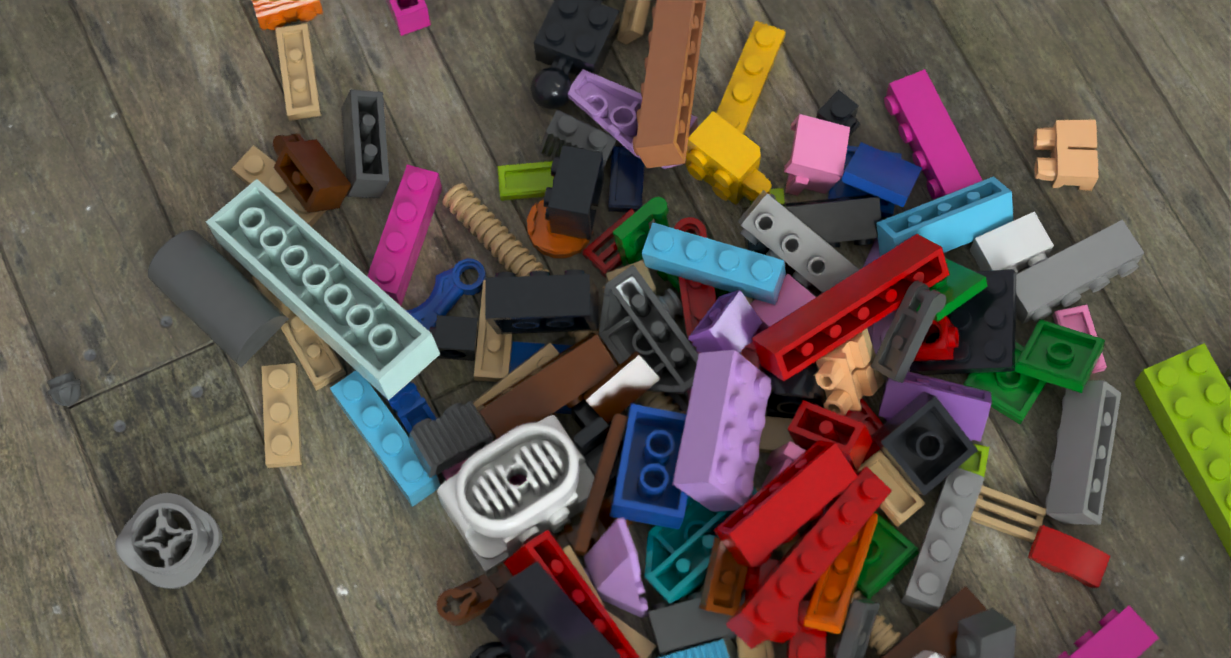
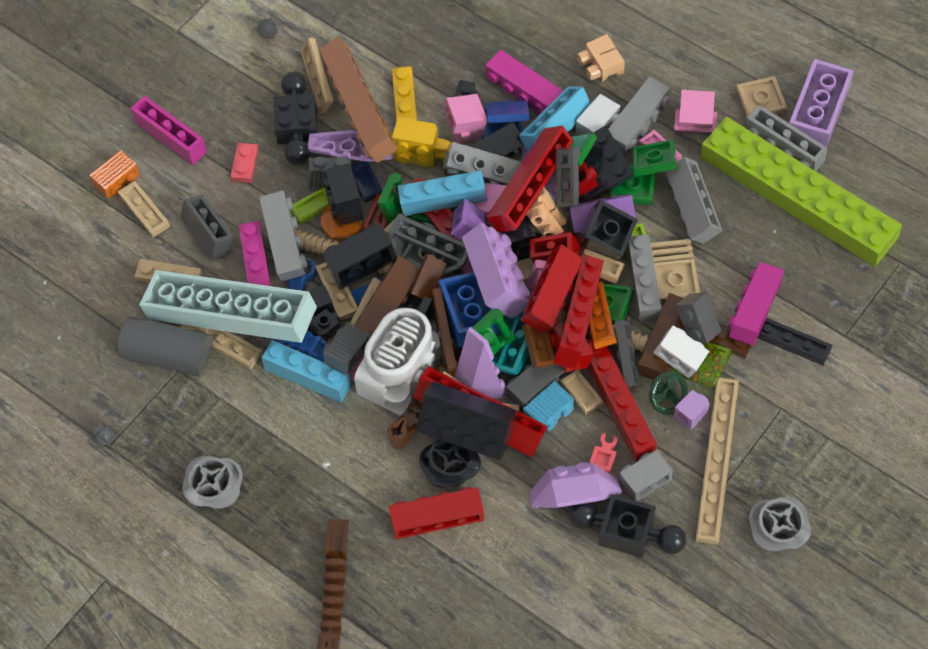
camera: 25 degrees left, 10 degrees down
tan plate [261,363,302,468] -> none
reddish brown brick [273,133,351,213] -> none
red slope [1028,525,1110,588] -> none
none -> coral plate [230,143,259,183]
none -> light grey brick [259,190,308,281]
none -> black brick [307,309,341,342]
none -> green plate [466,308,516,355]
none -> tan tile [654,259,700,303]
none -> bright pink plate [674,90,717,134]

